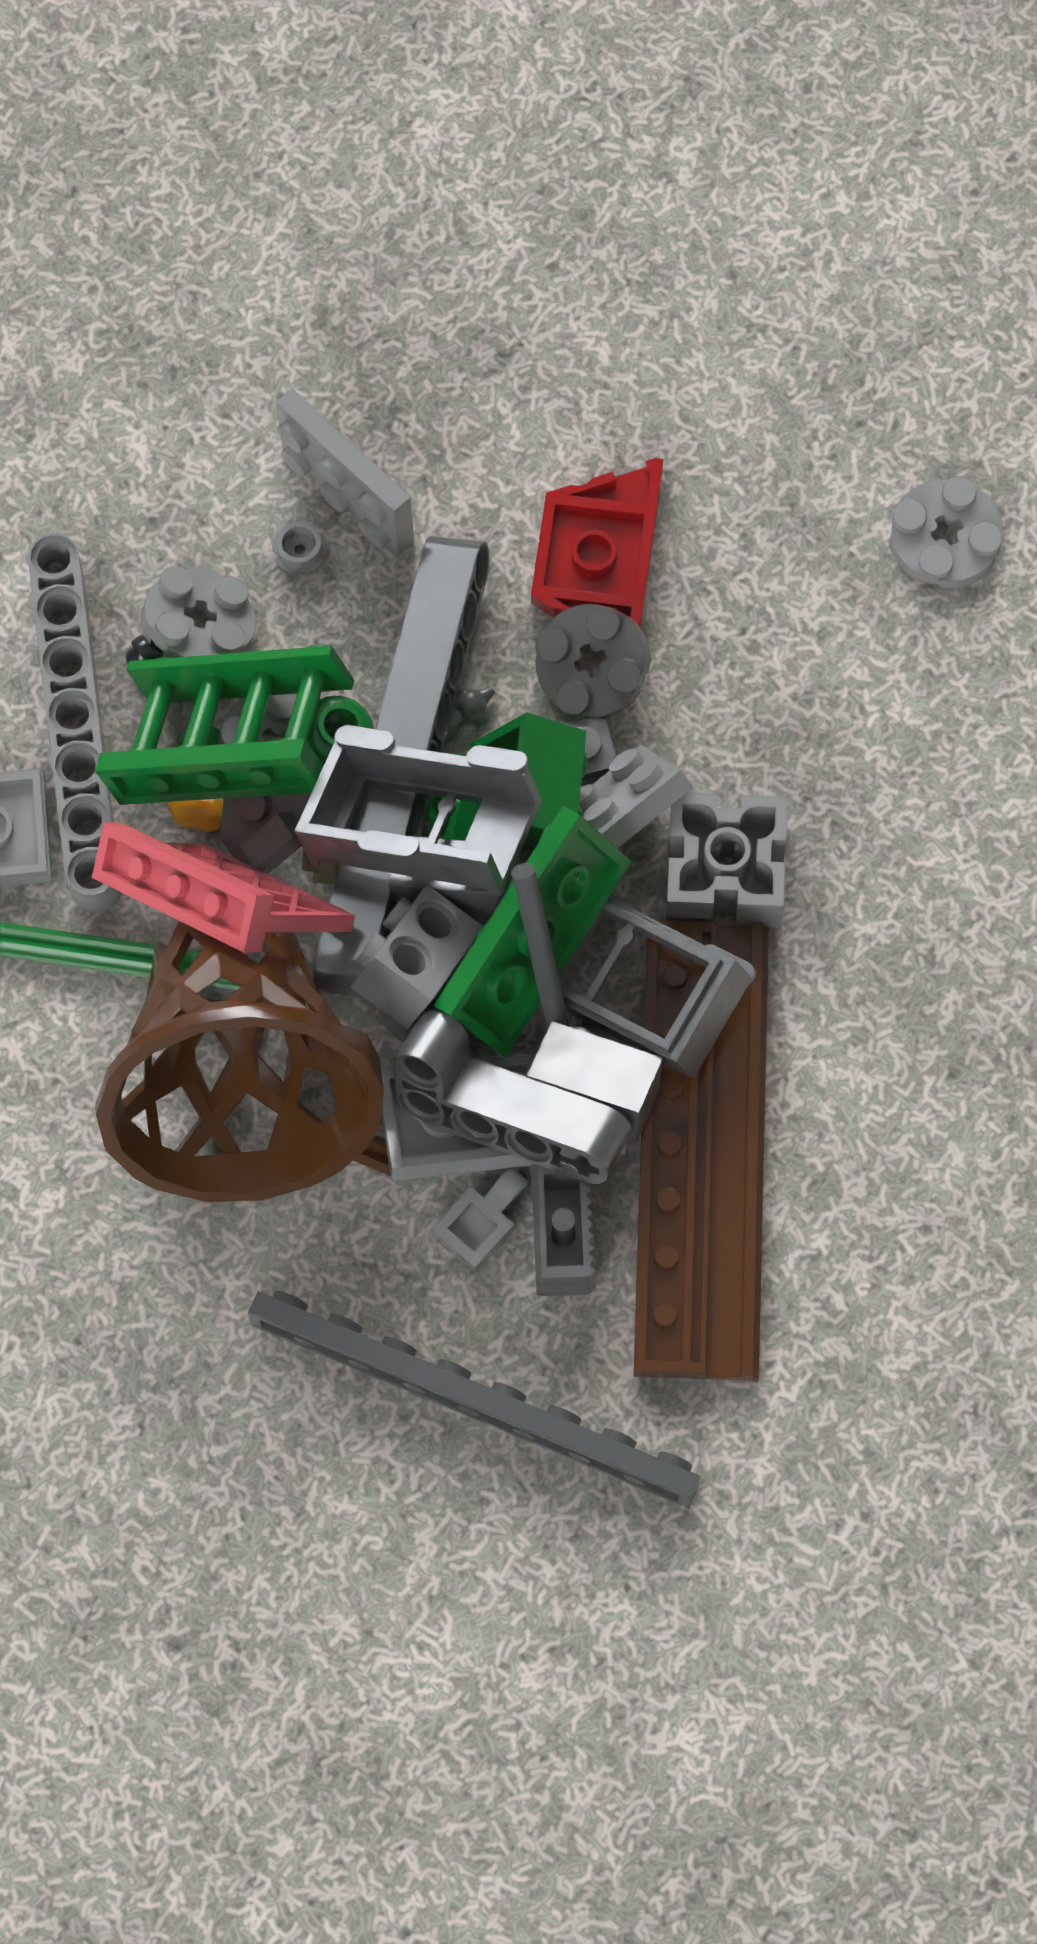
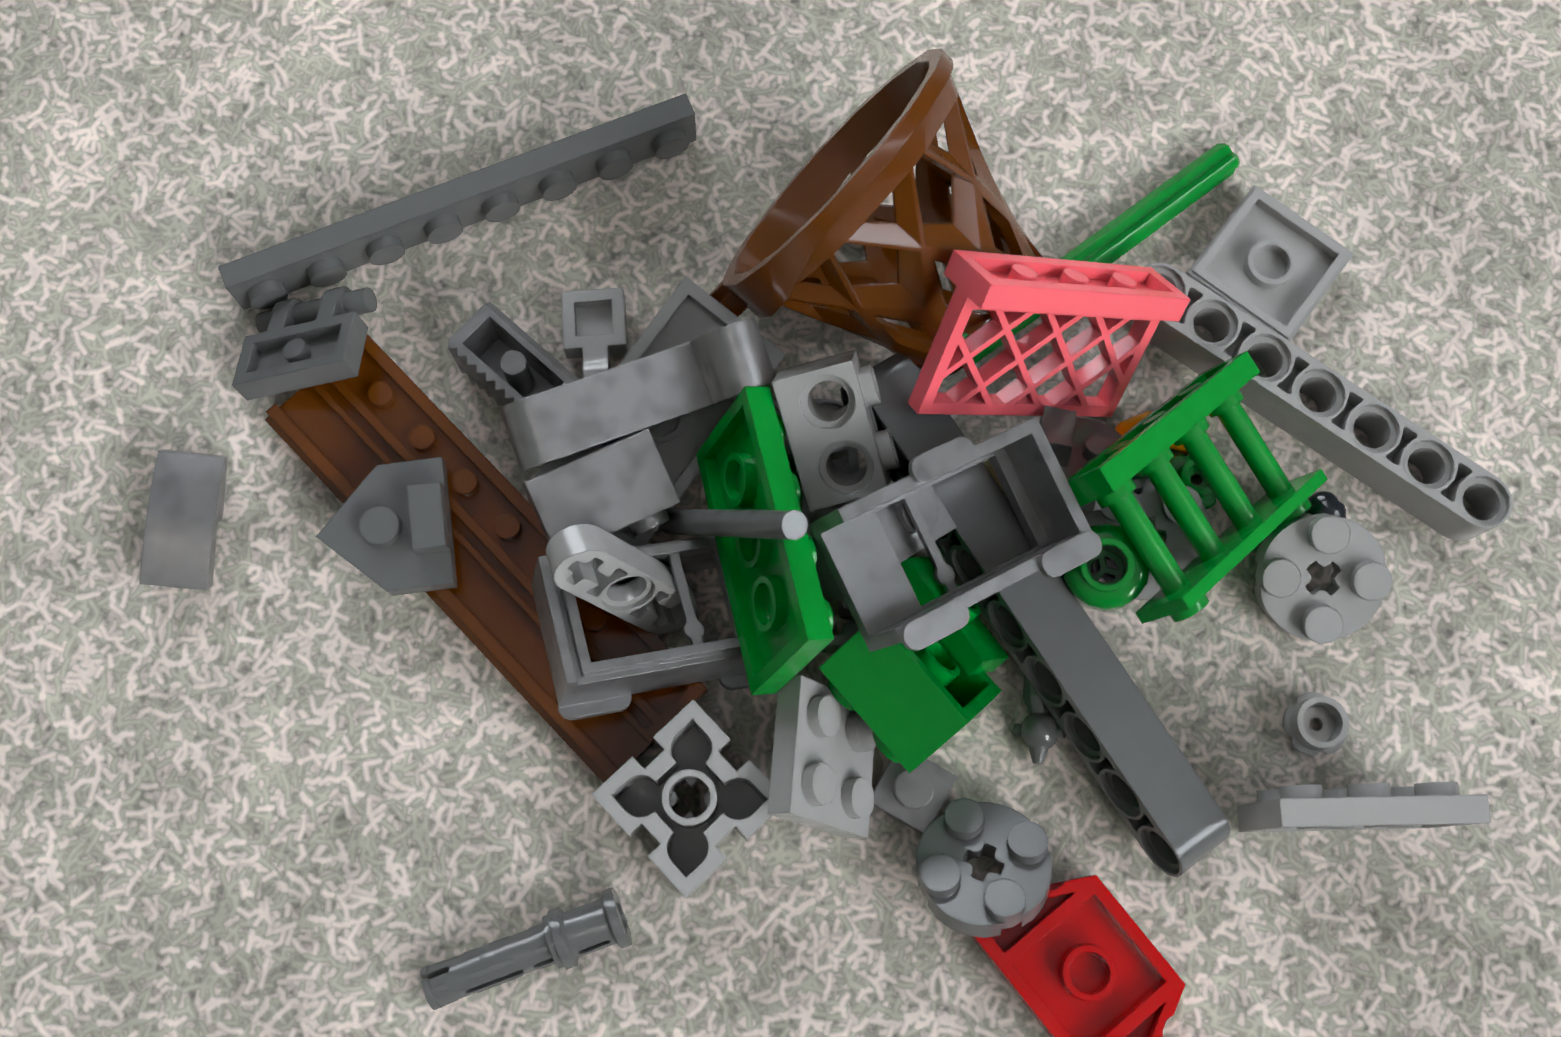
camera: 125 degrees right, 5 degrees up
none -> flat silver slope [139,449,228,590]
none -> dark grey plate [232,286,377,401]
none -> dark grey plate [316,457,458,596]
none -> dark grey pin [420,887,632,1010]
none -> light grey beam [546,524,698,634]

